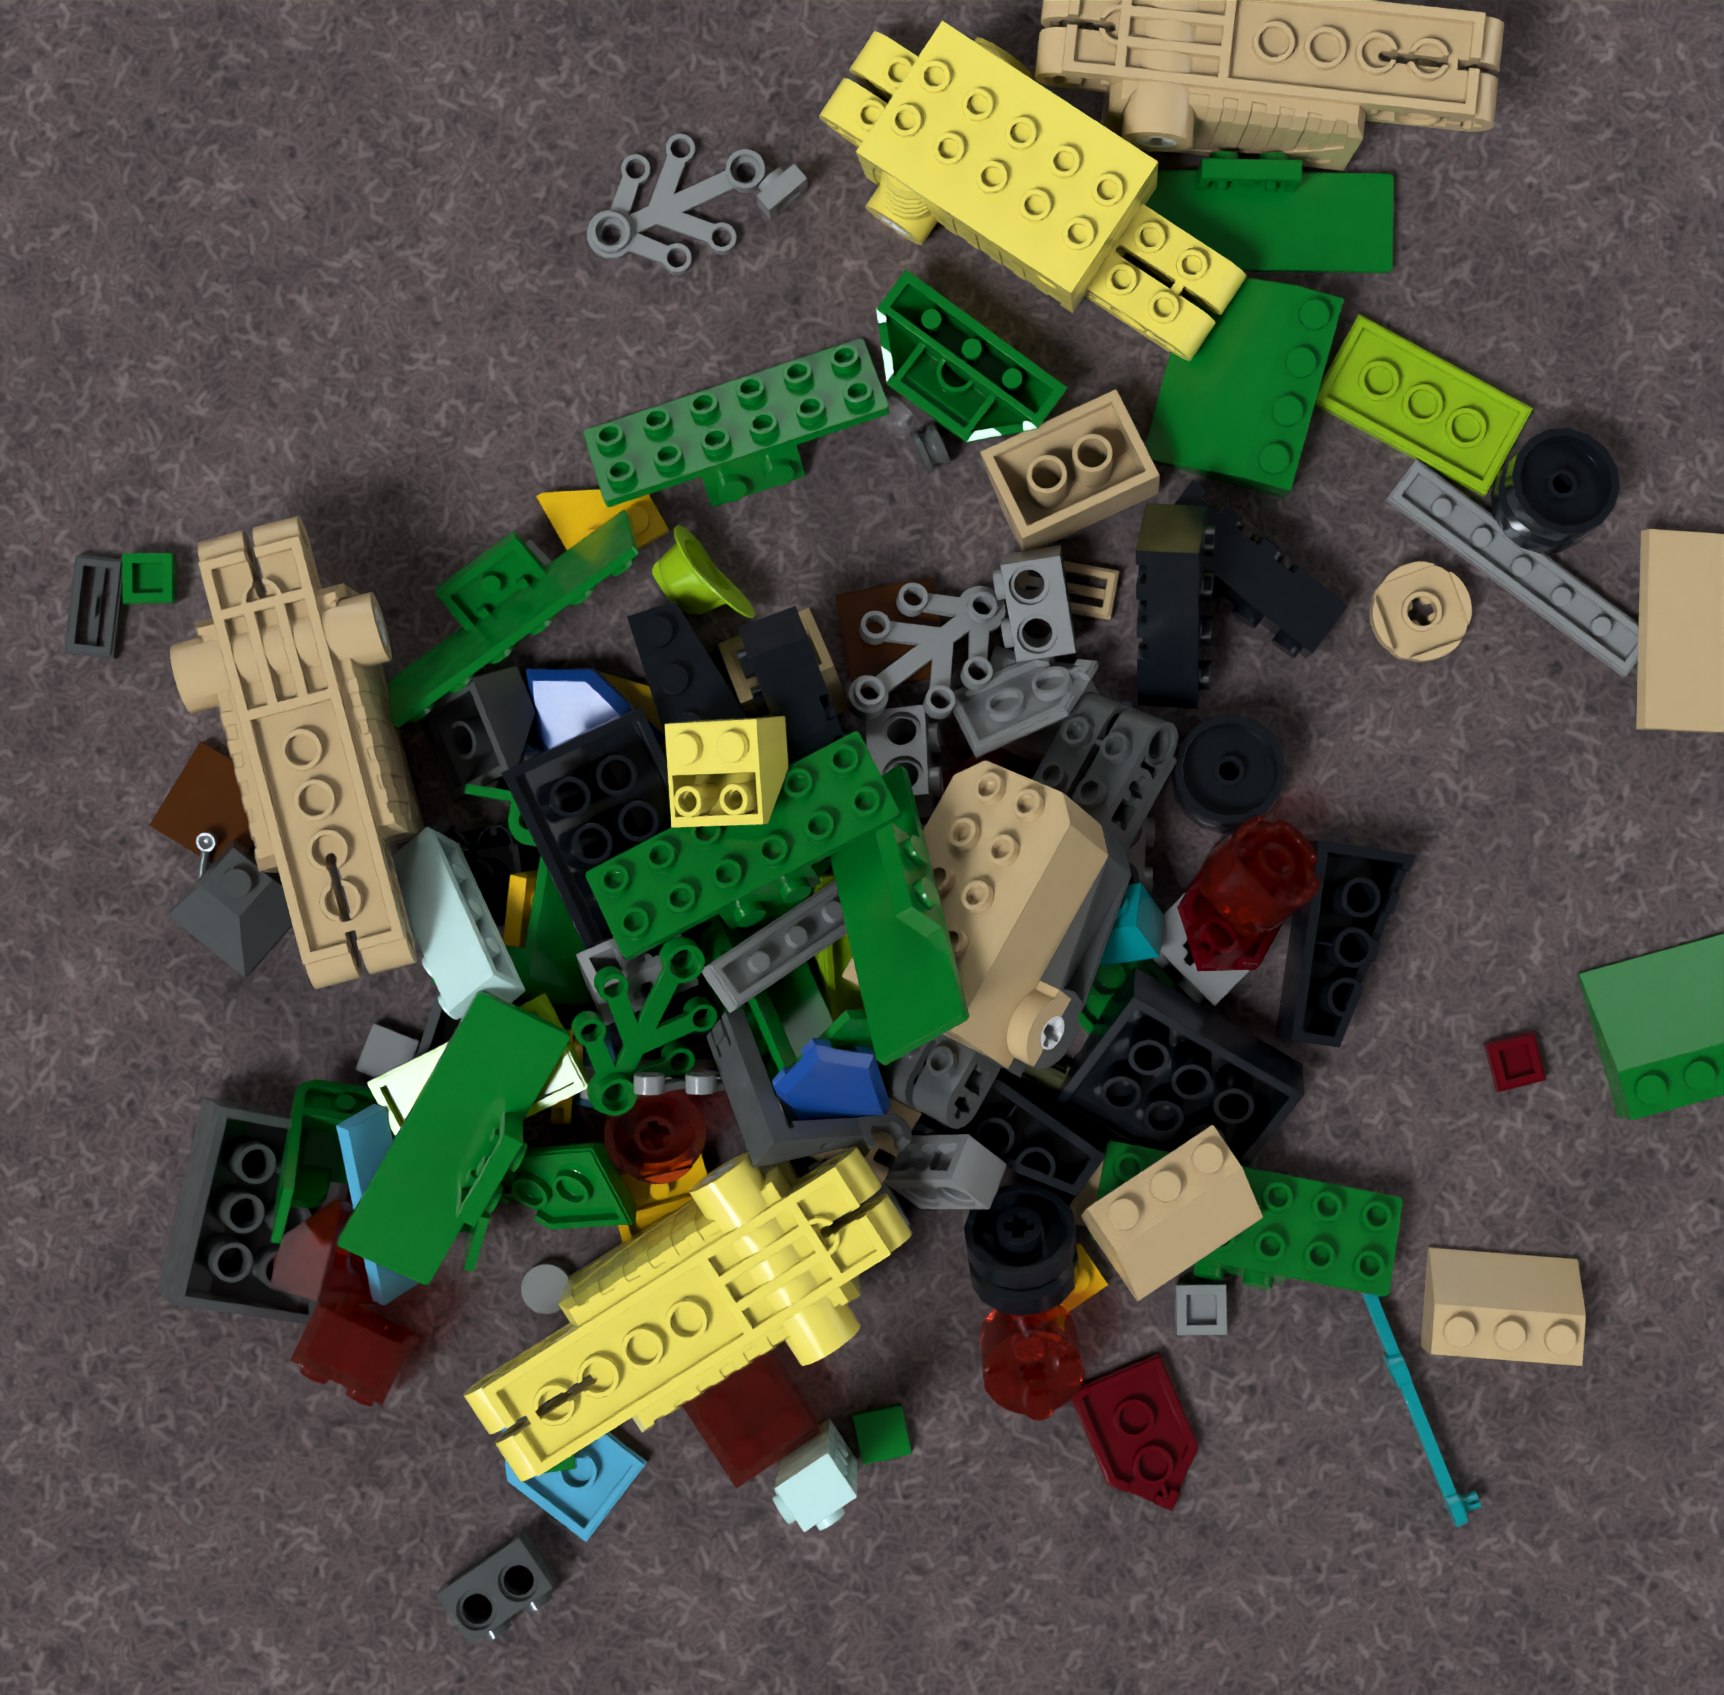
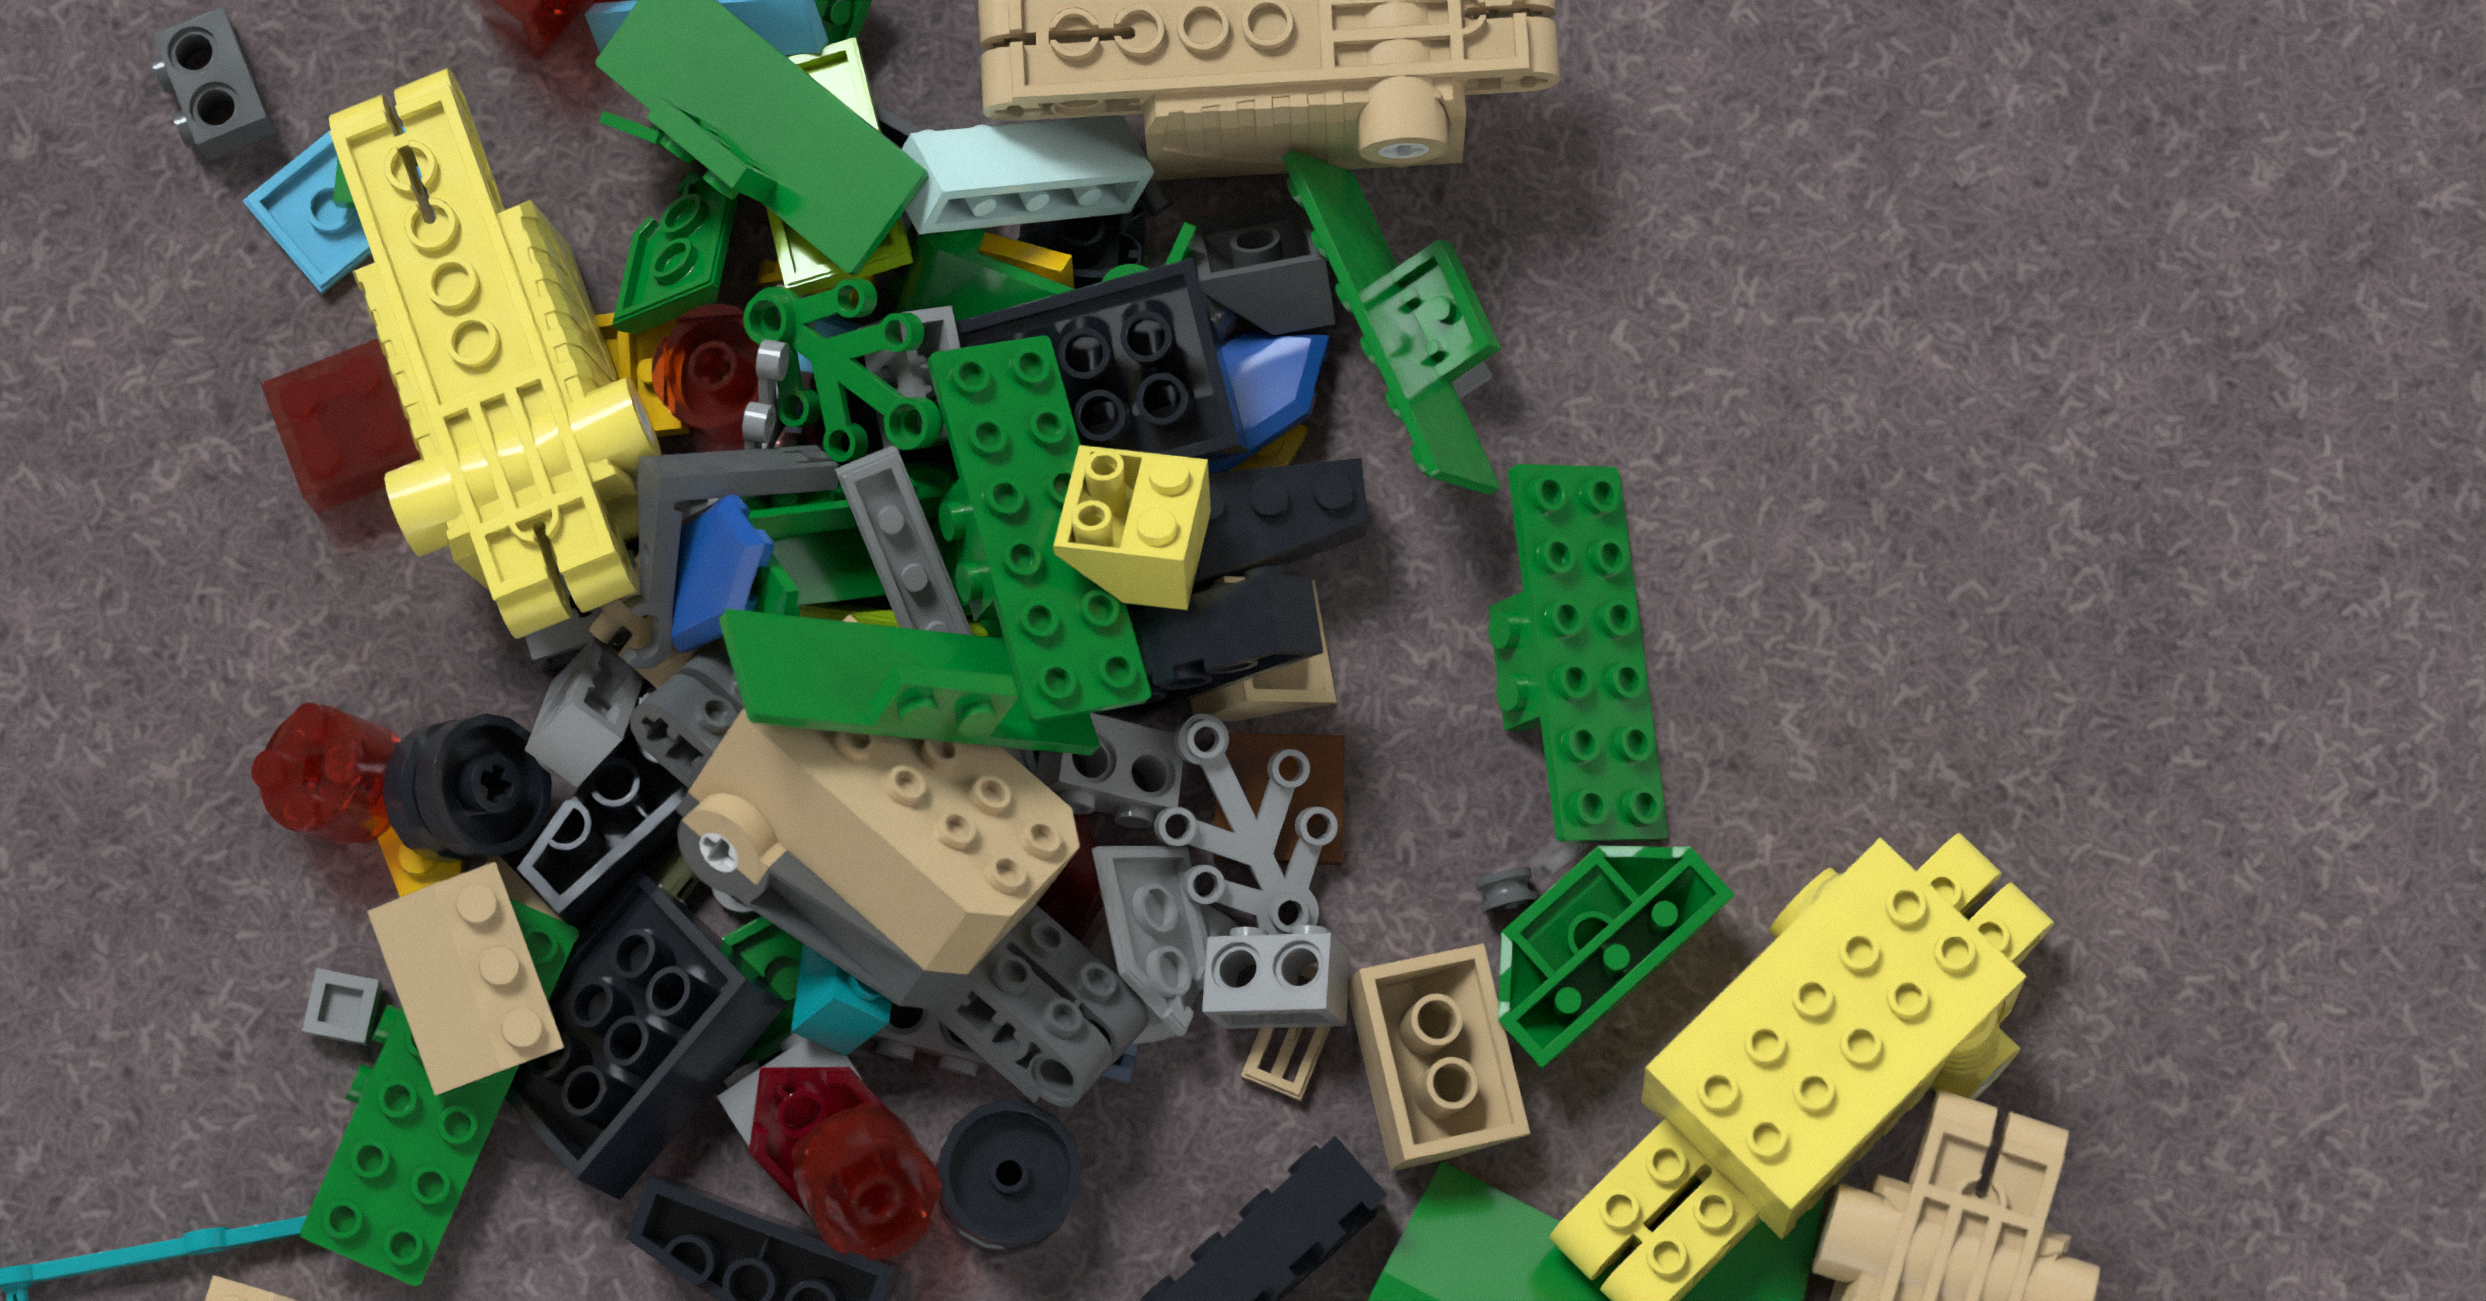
camera: 100 degrees right, 10 degrees down
light grey tile [355,1023,421,1077] -> none
light grey tile [521,1262,569,1314] -> none
yellow wing [536,489,670,550] -> none
light grey plant [587,133,766,275] -> none
lime piece [652,525,756,618] -> none
light grey plate [756,163,808,221] -> none
light aqua brick [773,1418,857,1532] -> none
green tile [852,1403,912,1465] -> none
dark red tile [1068,1353,1199,1512] -> none
black wedge [1136,503,1216,709] -> none

